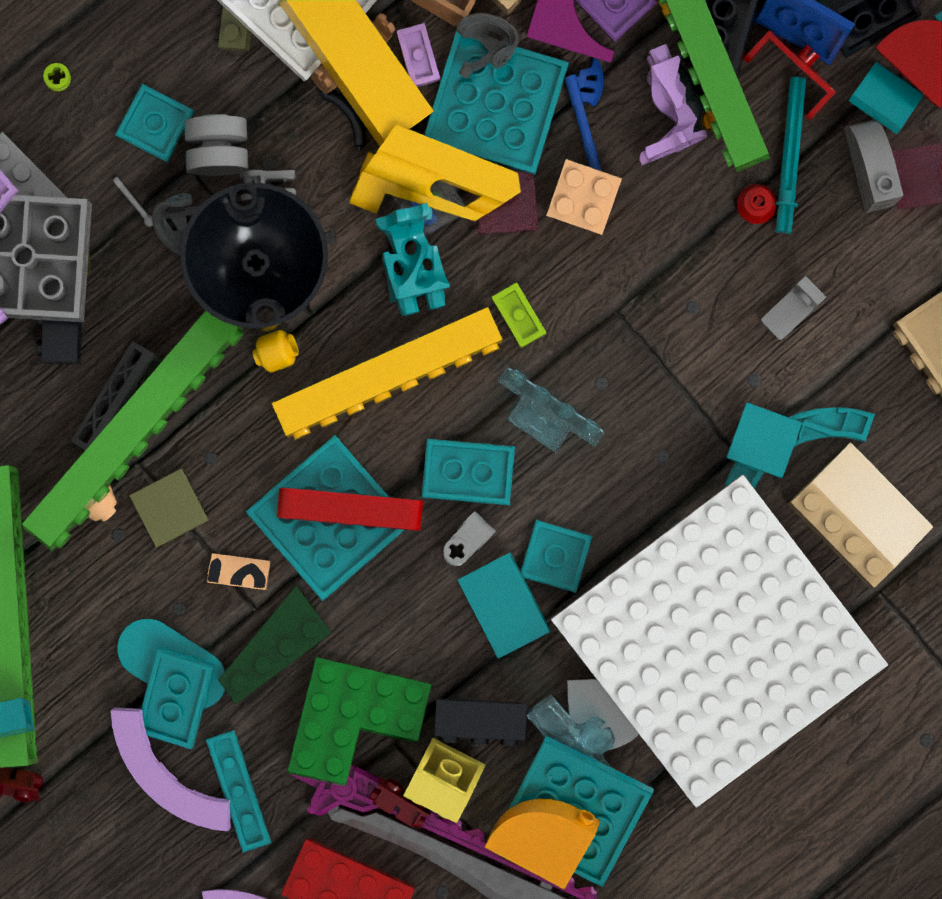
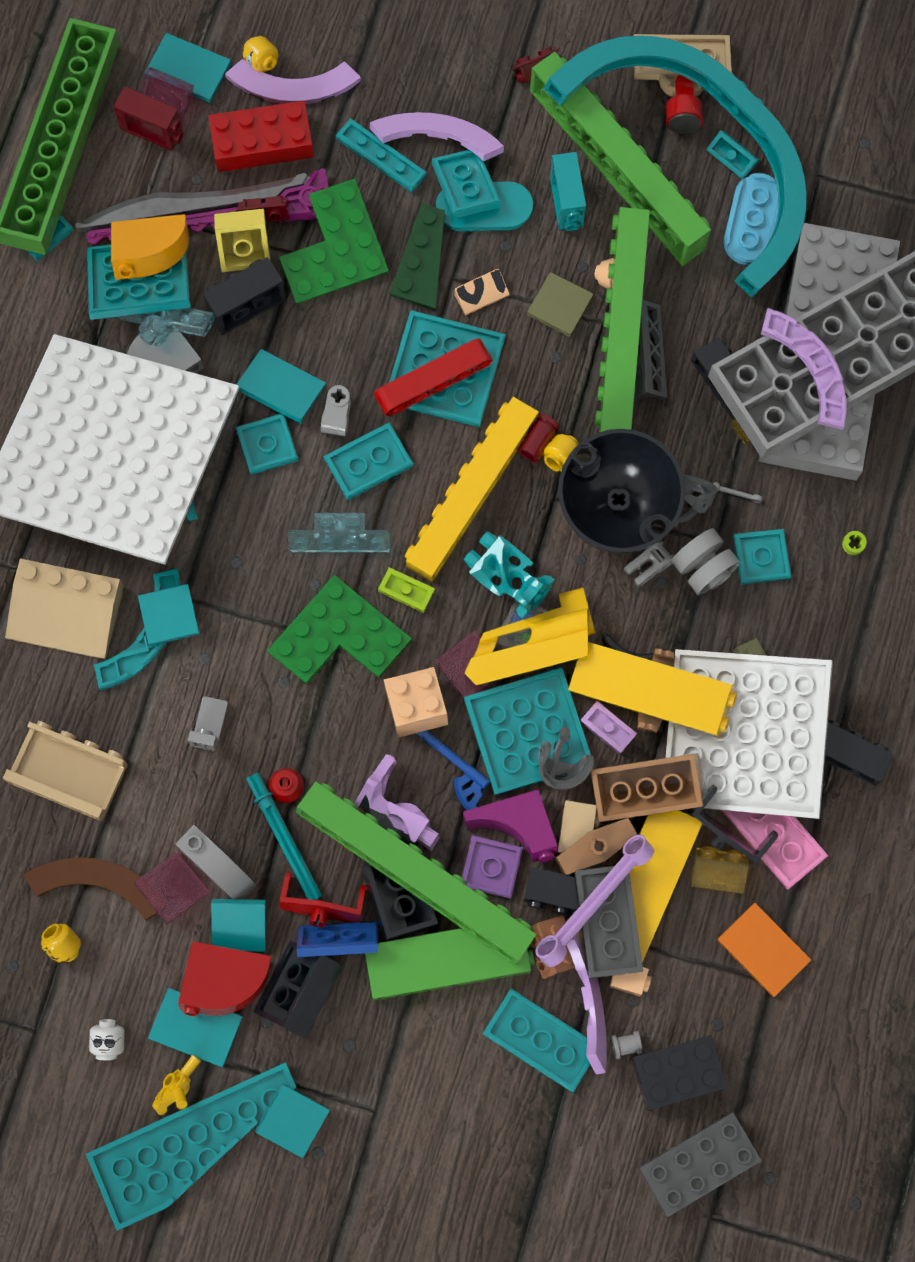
camera: 140 degrees right, 10 degrees down
none -> green plate [267,575,412,685]
none -> dark red piece [517,414,560,463]
none -> teal window [550,152,586,231]

